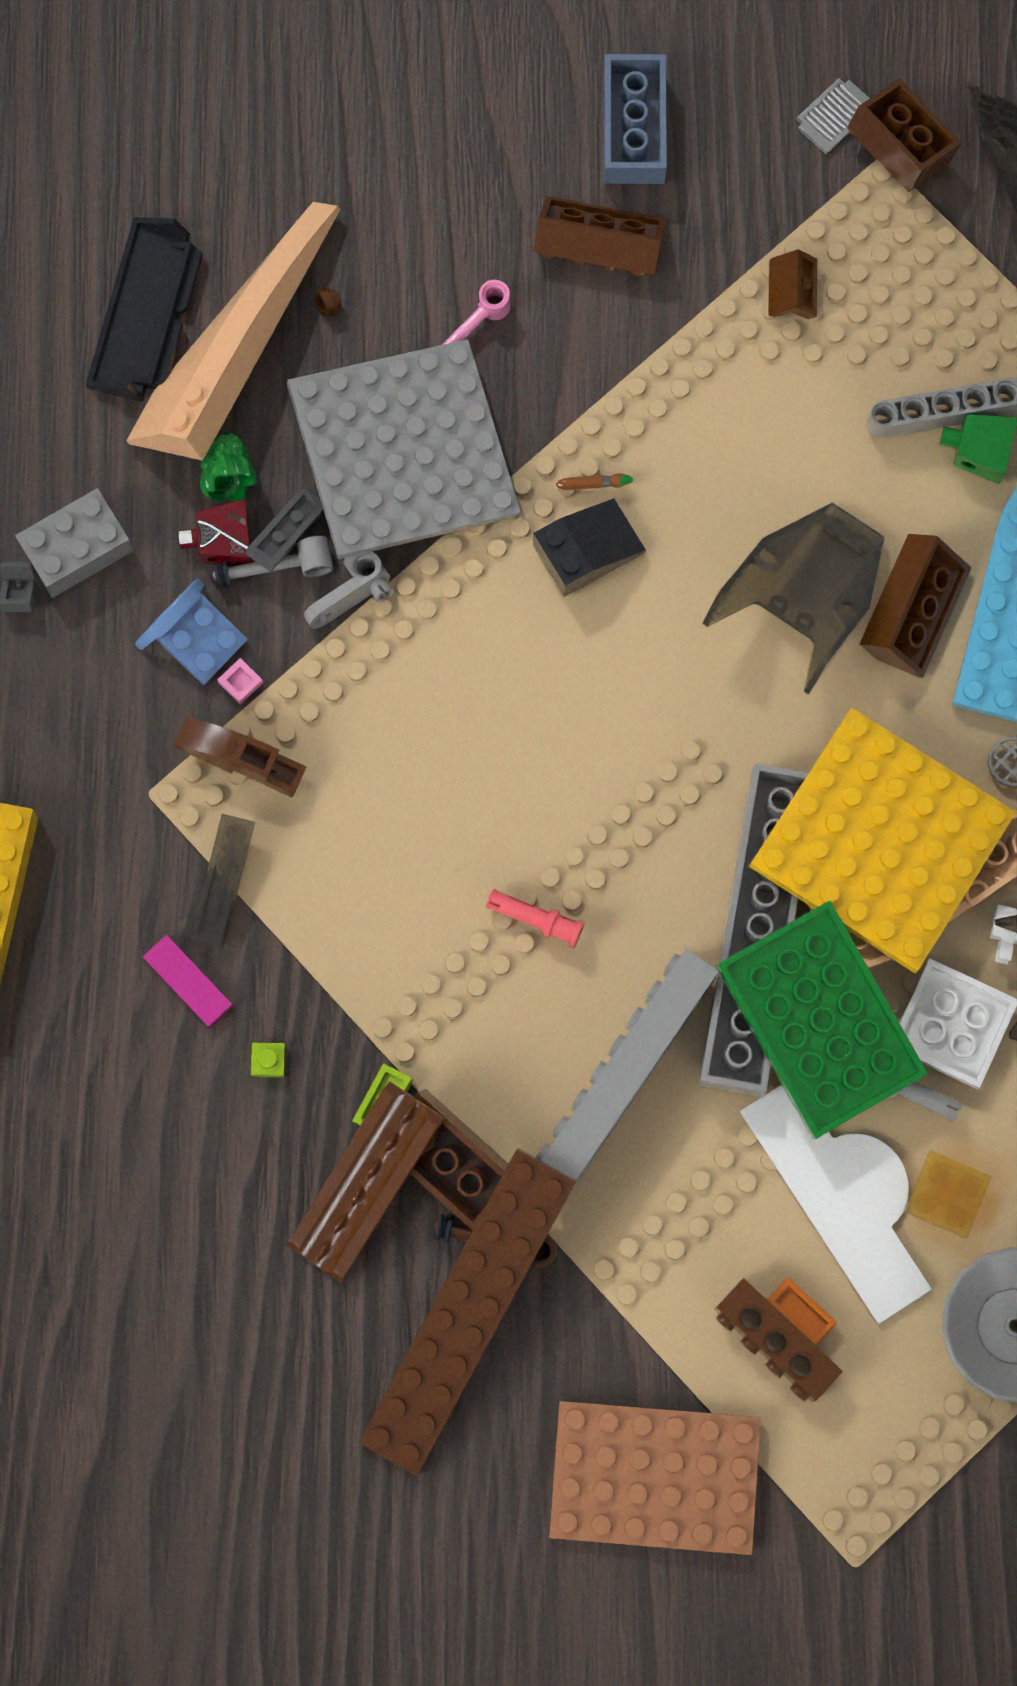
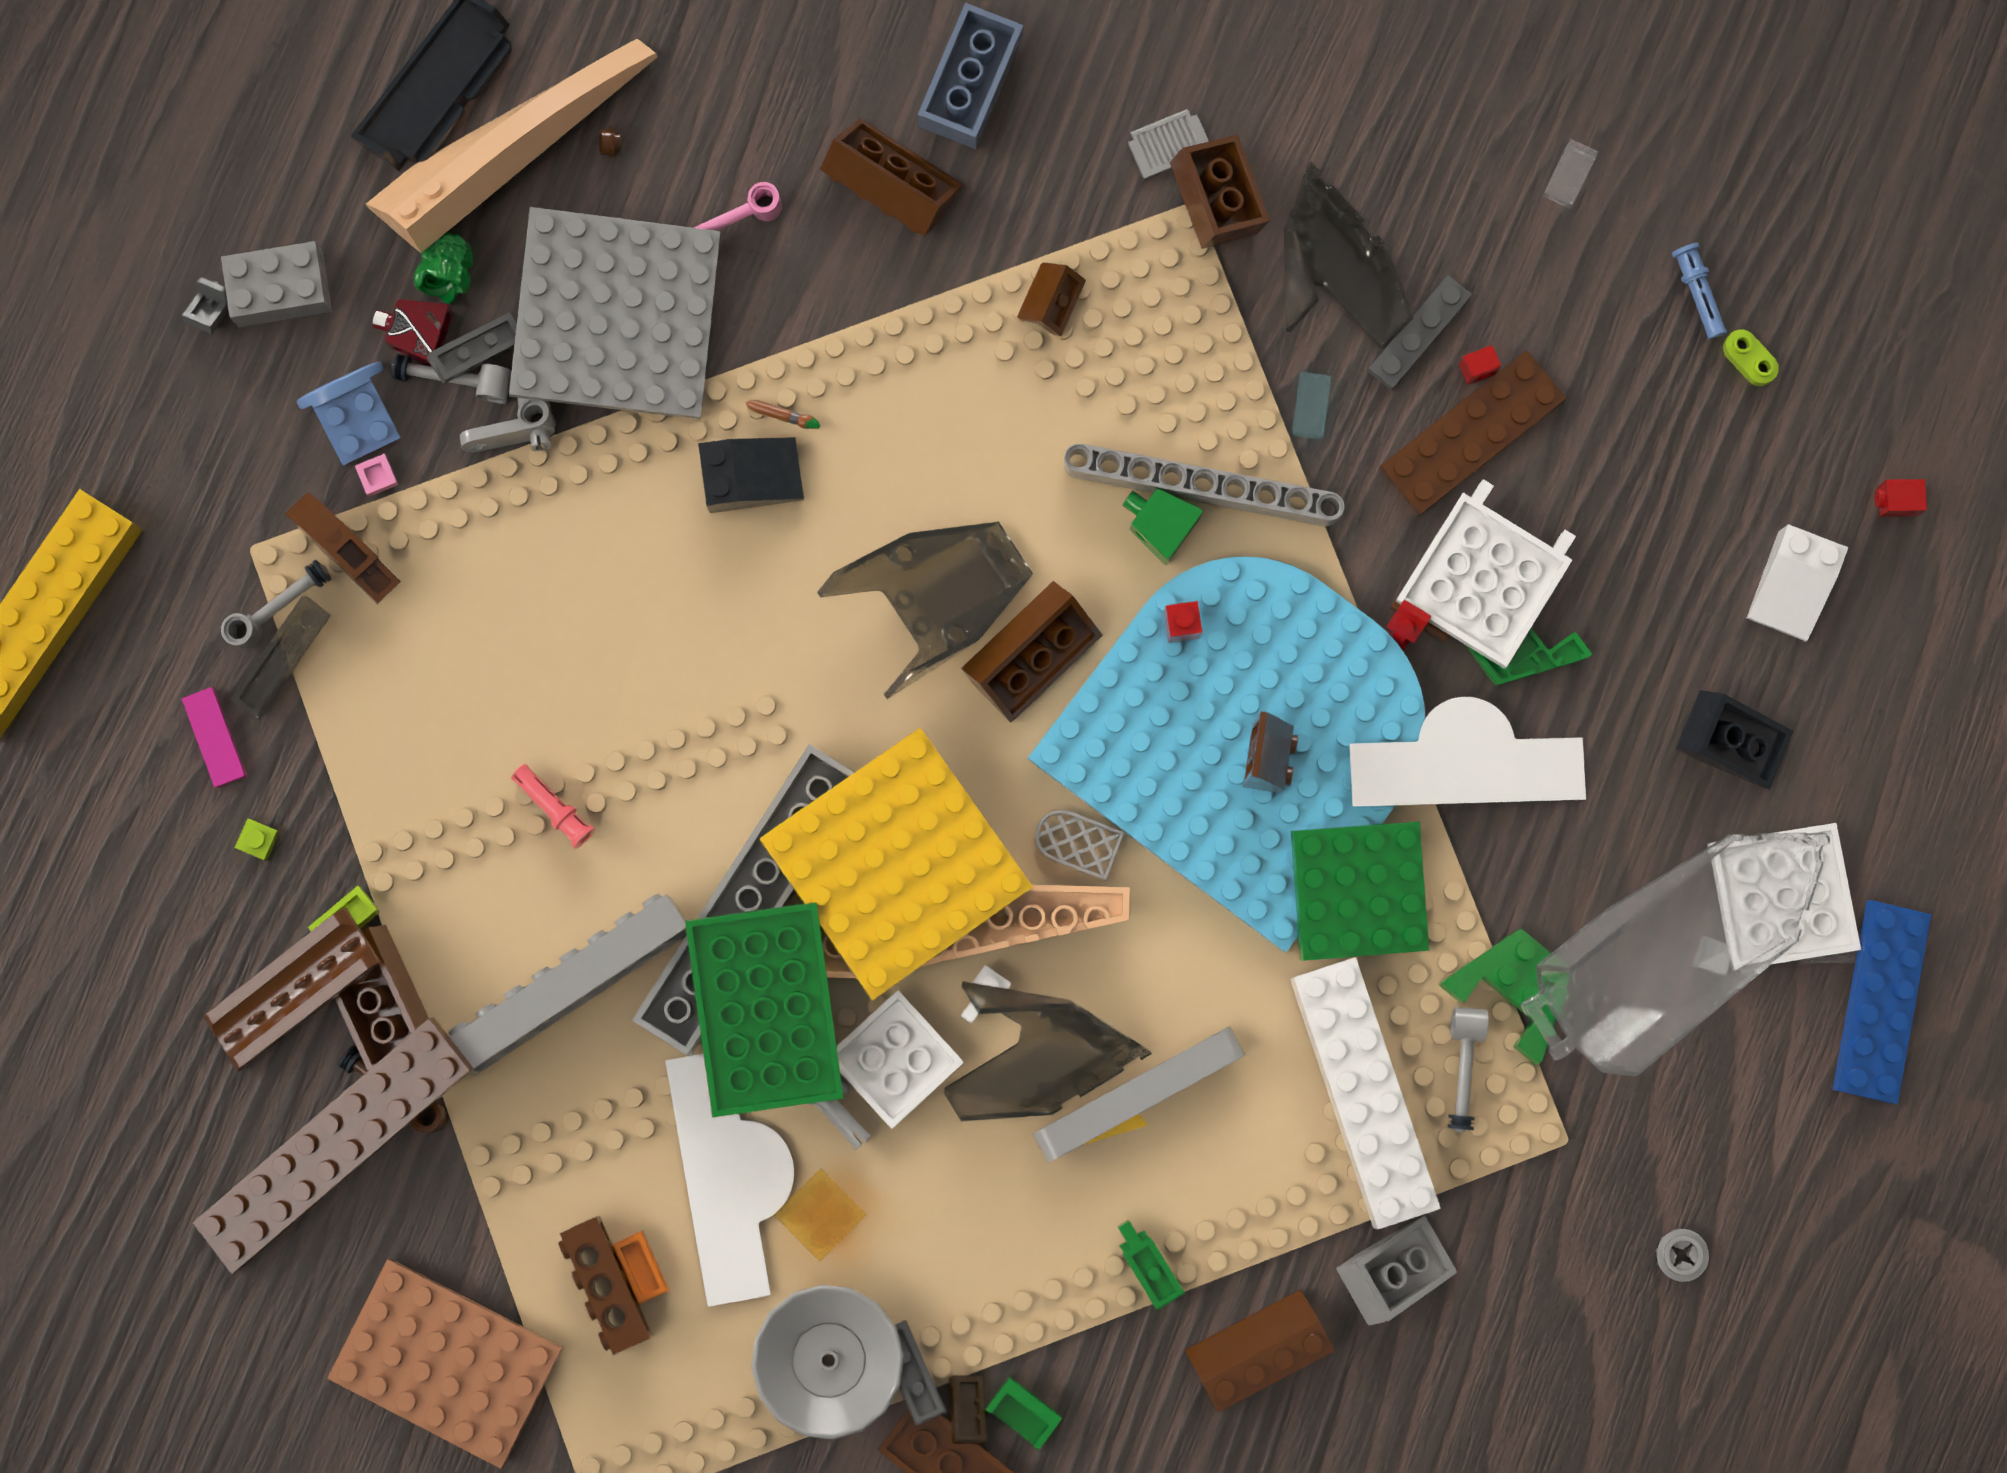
camera: 20 degrees right, 5 degrees up
none -> light grey piece [221,559,331,649]

